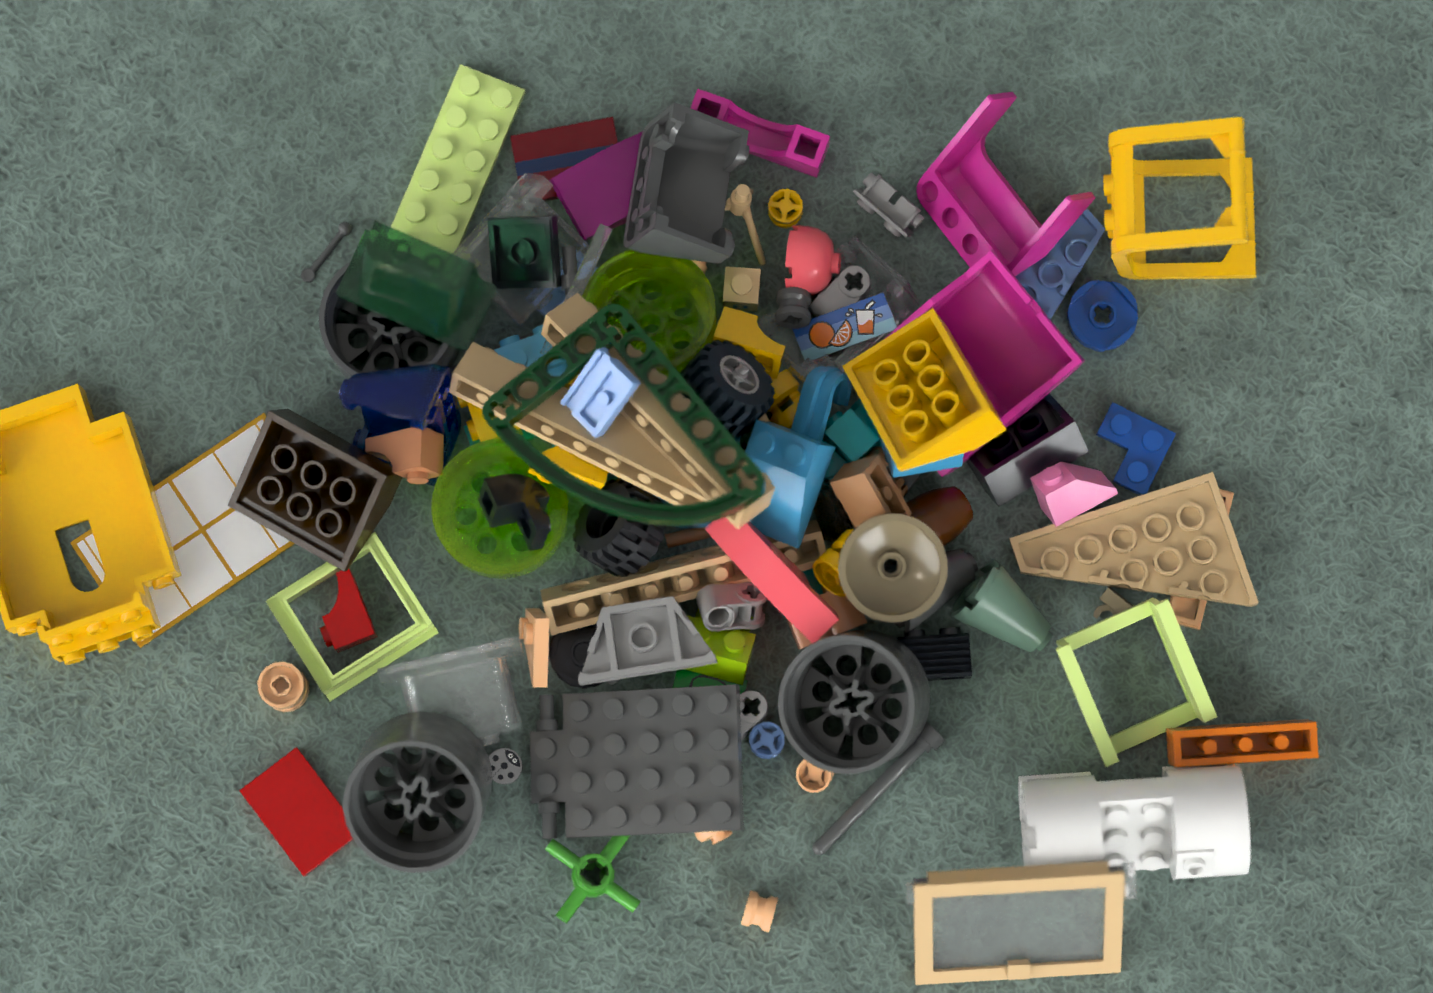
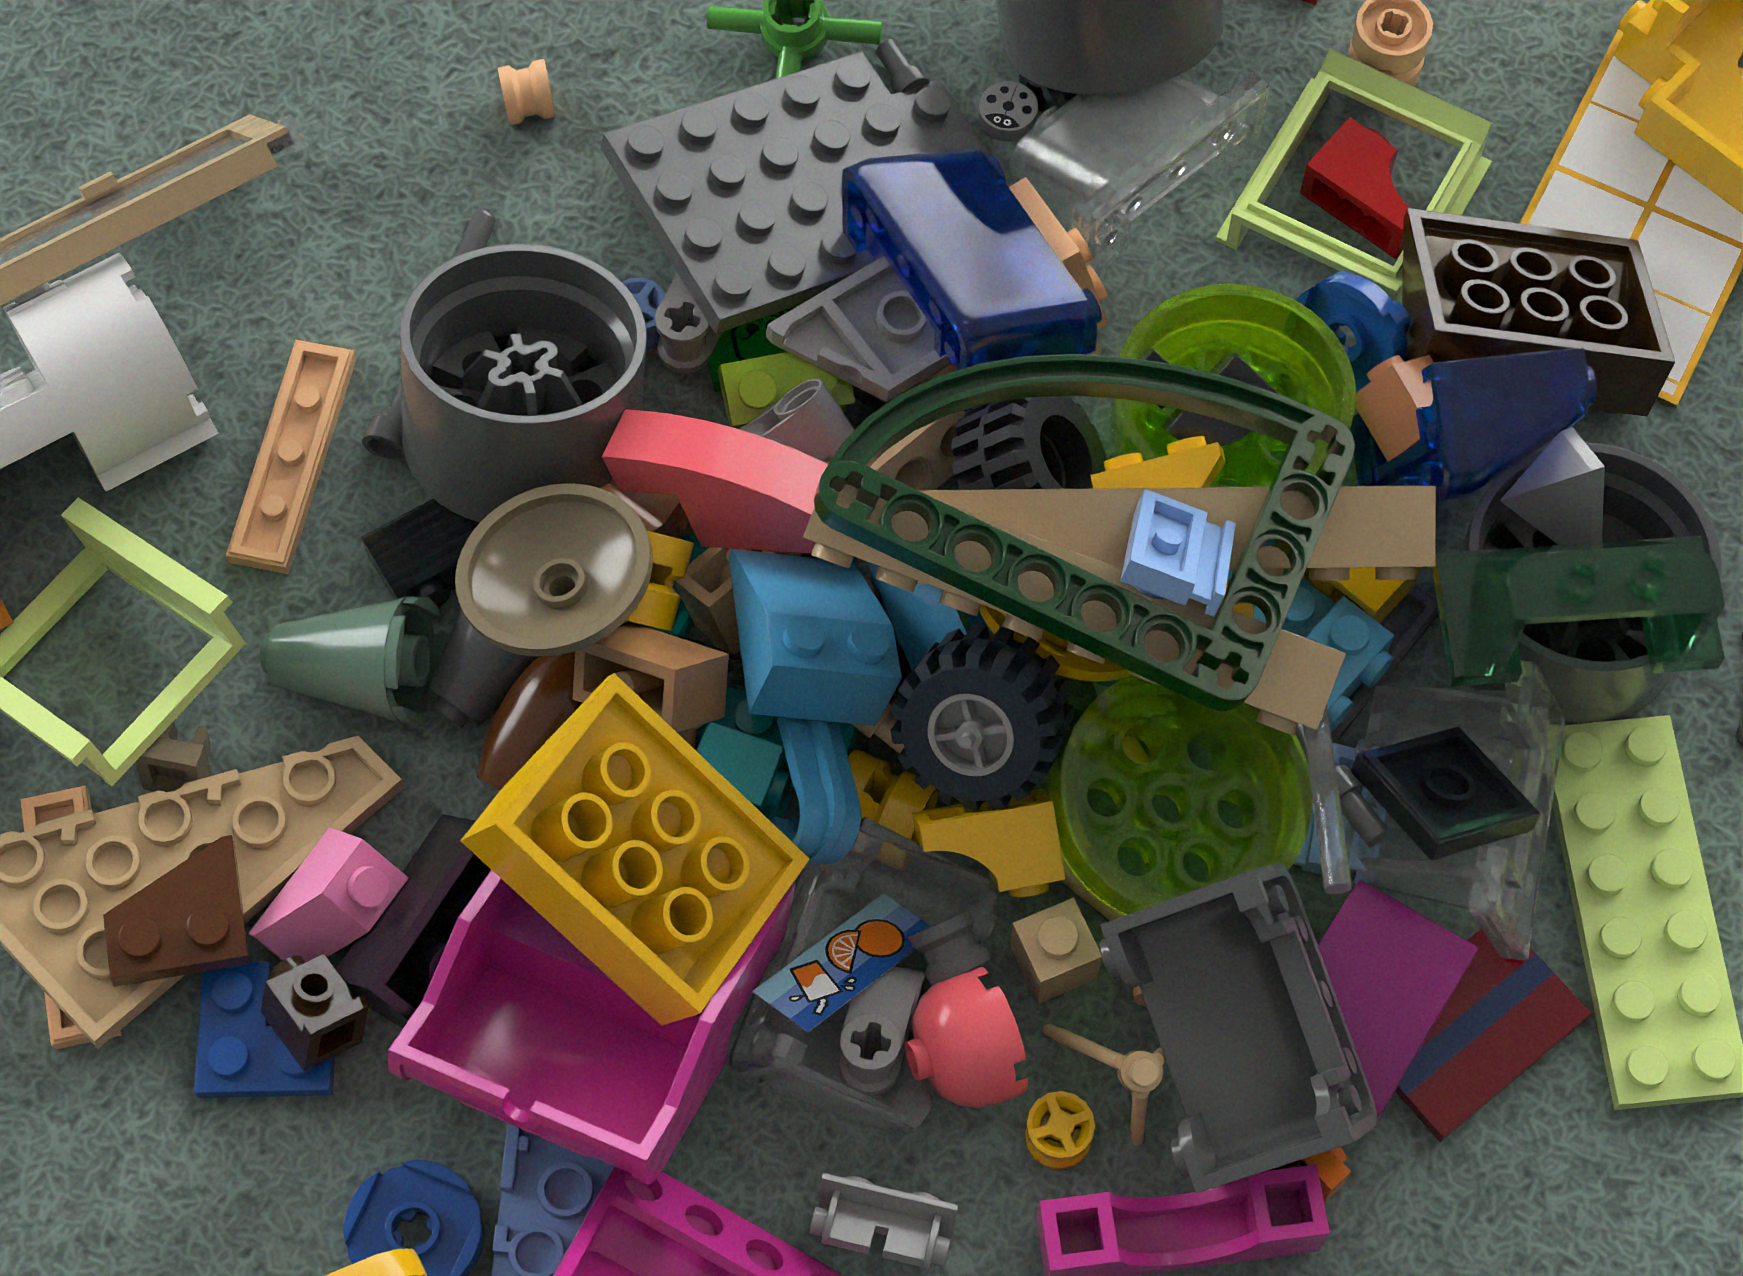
camera: 150 degrees right, 15 degrees down
none -> reddish brown wing [103,835,250,987]
none -> light nougat tile [225,340,357,574]
none -> dark brown brick [261,954,369,1071]
none -> clear blue windscreen [842,148,1102,412]
none -> blue plate [1289,271,1411,398]
none -> light grey slope [1500,427,1605,568]

